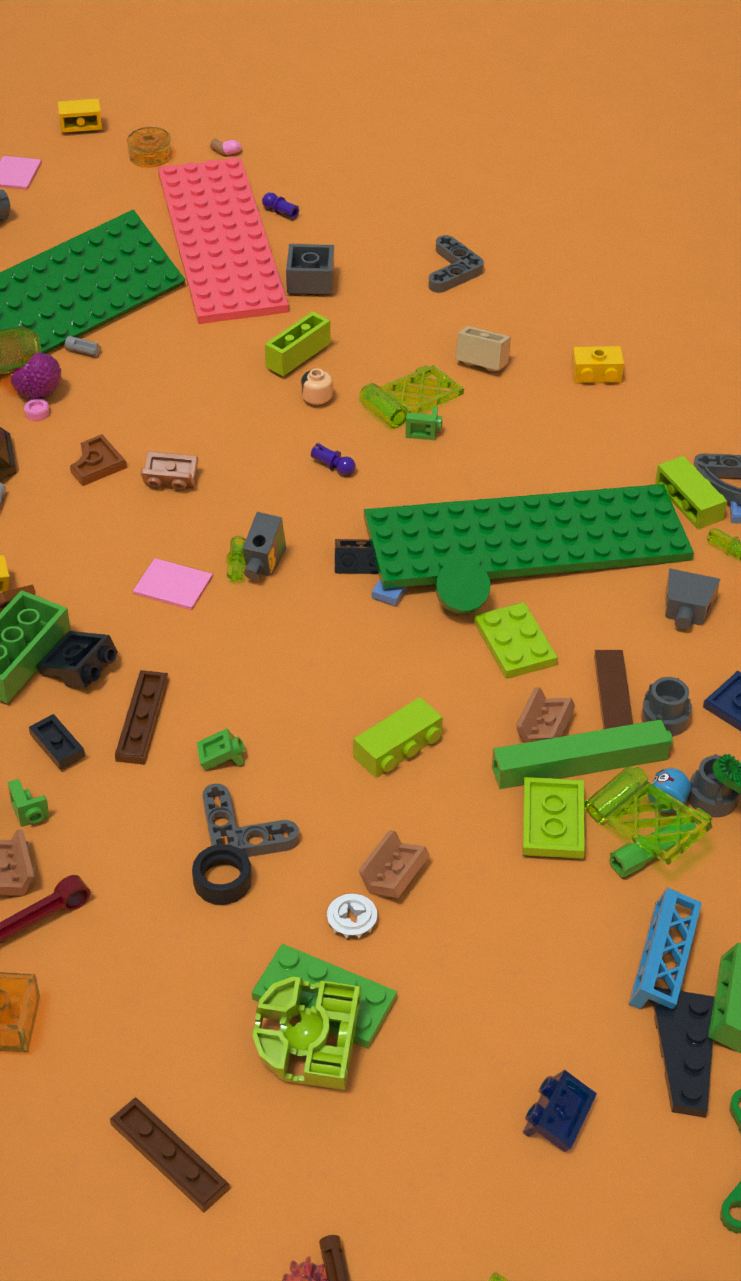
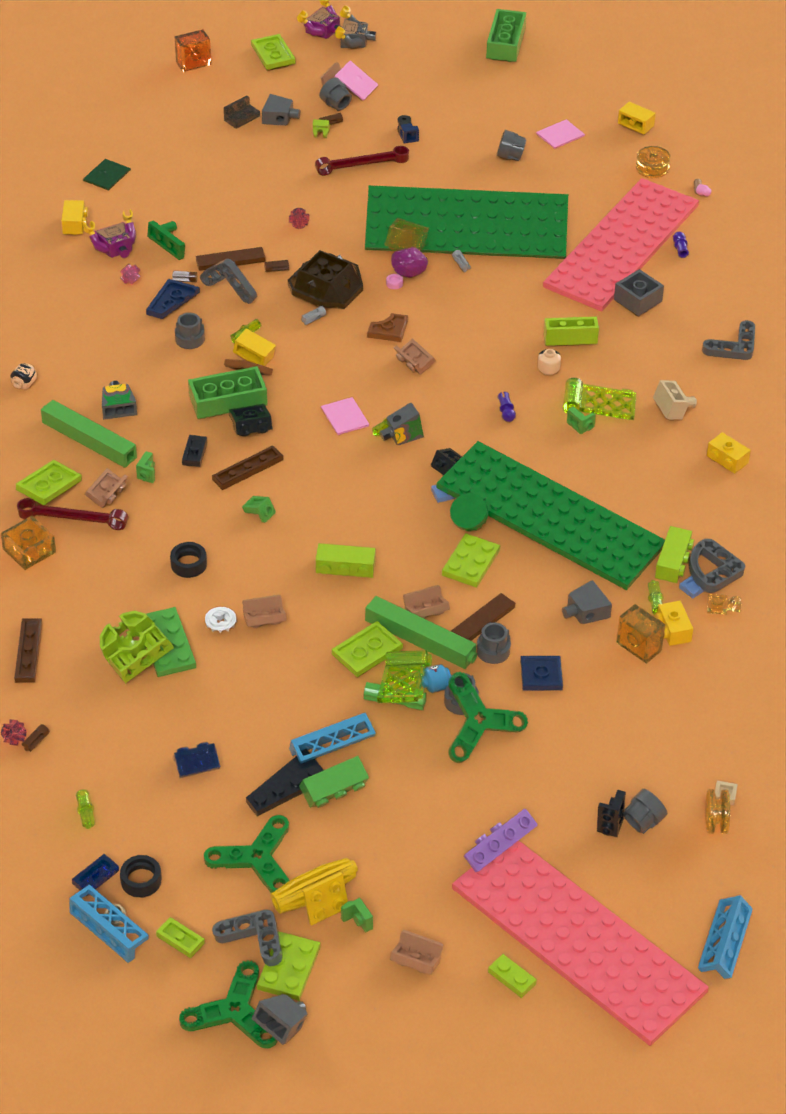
camera: 45 degrees right, 0 degrees up
dark grey beam [203,784,299,857] -> none

